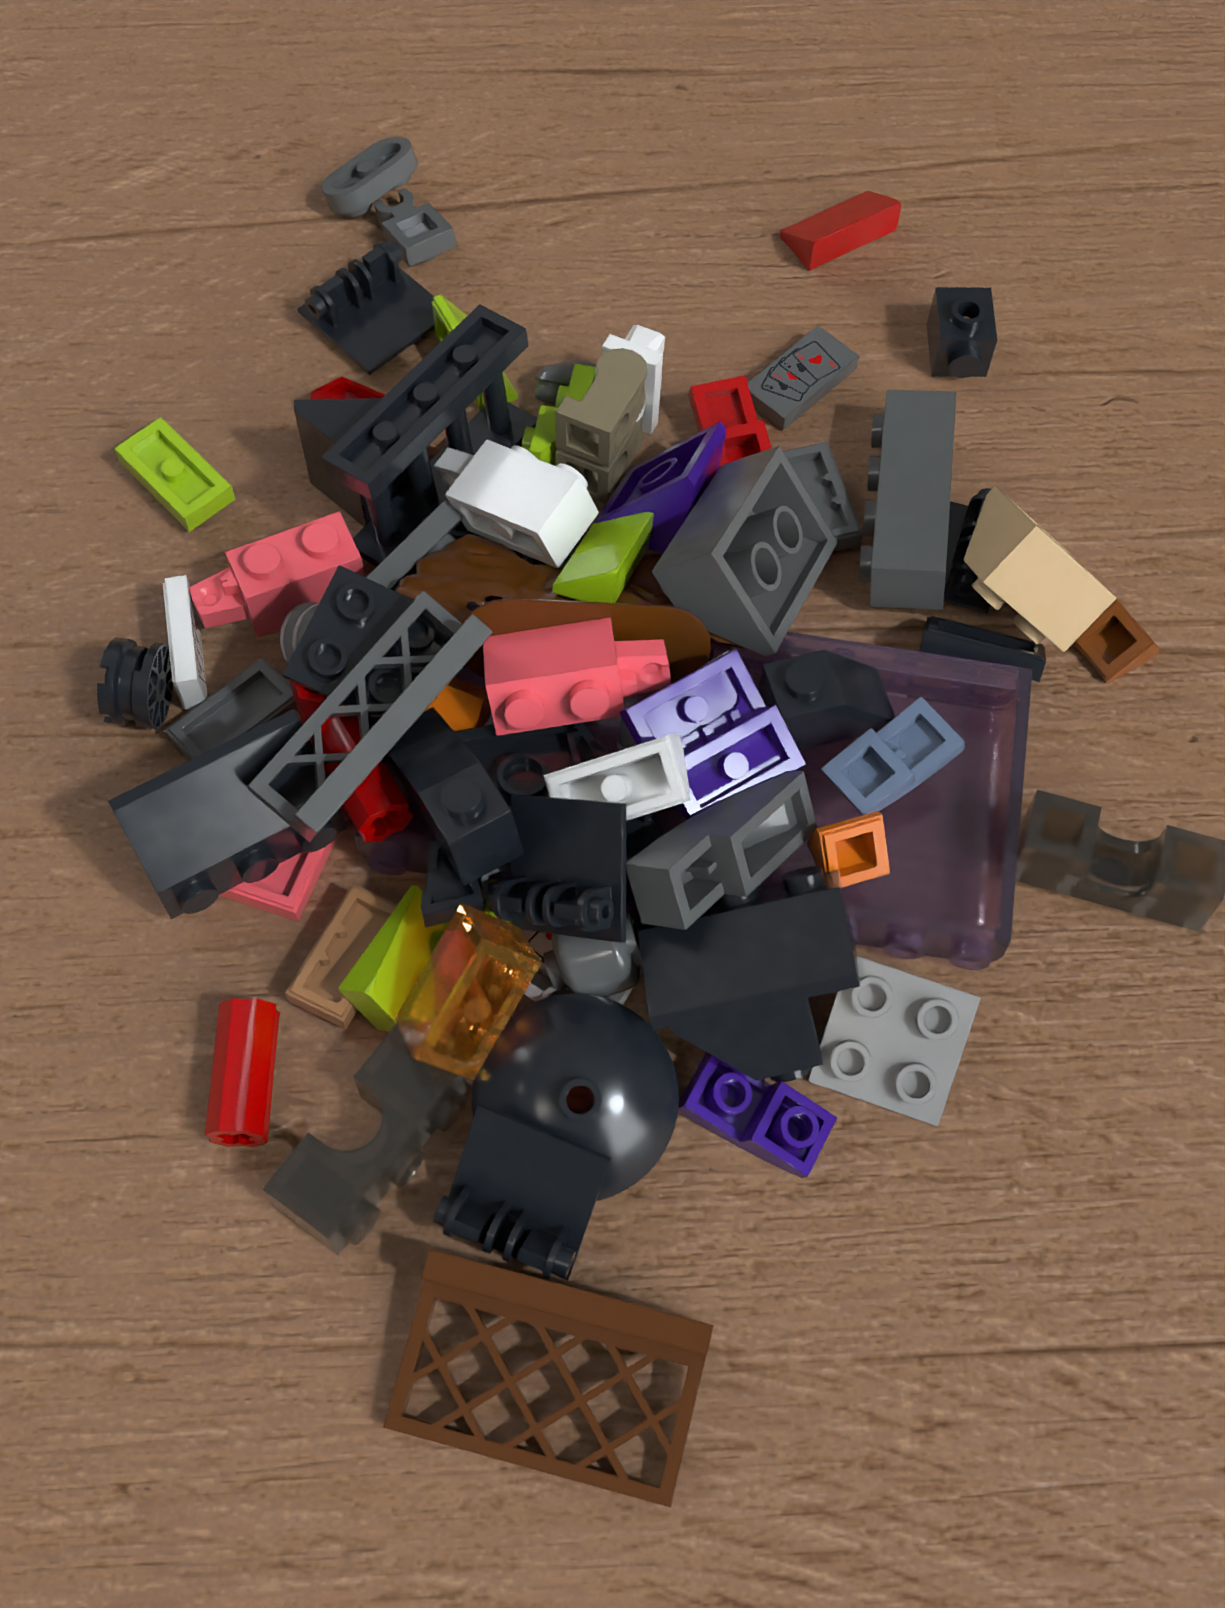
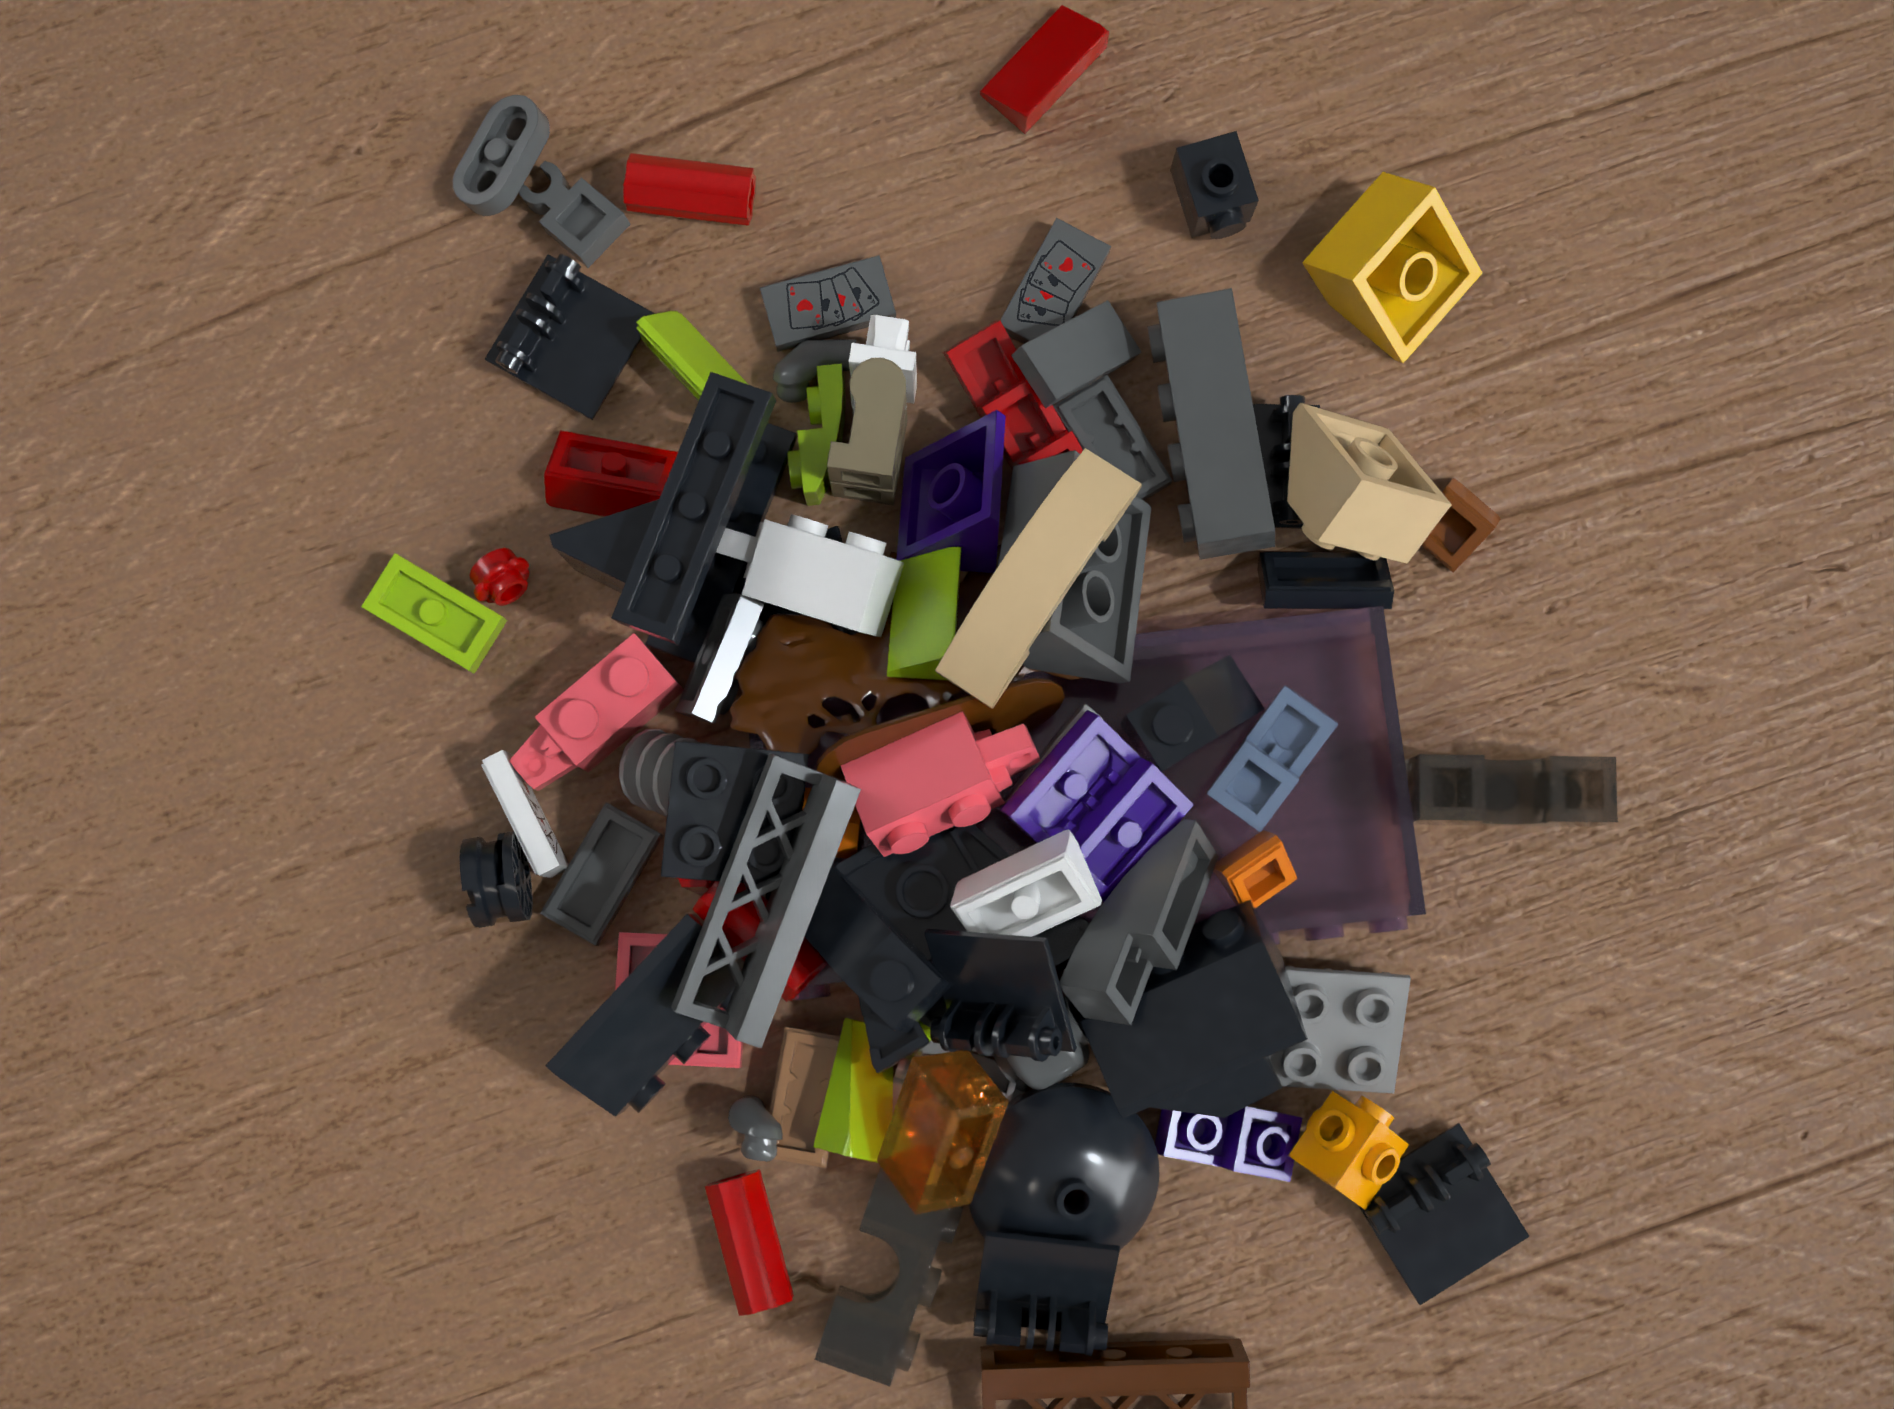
camera: 15 degrees left, 20 degrees up
none -> red plate [469,548,530,606]
none -> red axle [623,153,756,226]
none -> dark grey arm [728,1095,783,1162]
none -> dark grey tile [760,255,896,352]
none -> tan slope [935,448,1142,709]
none -> dark grey tile [1011,300,1142,408]
none -> light orange brick [1288,1091,1409,1210]
none -> yellow slope [1302,172,1482,363]
none -> black hinge [1358,1123,1530,1305]

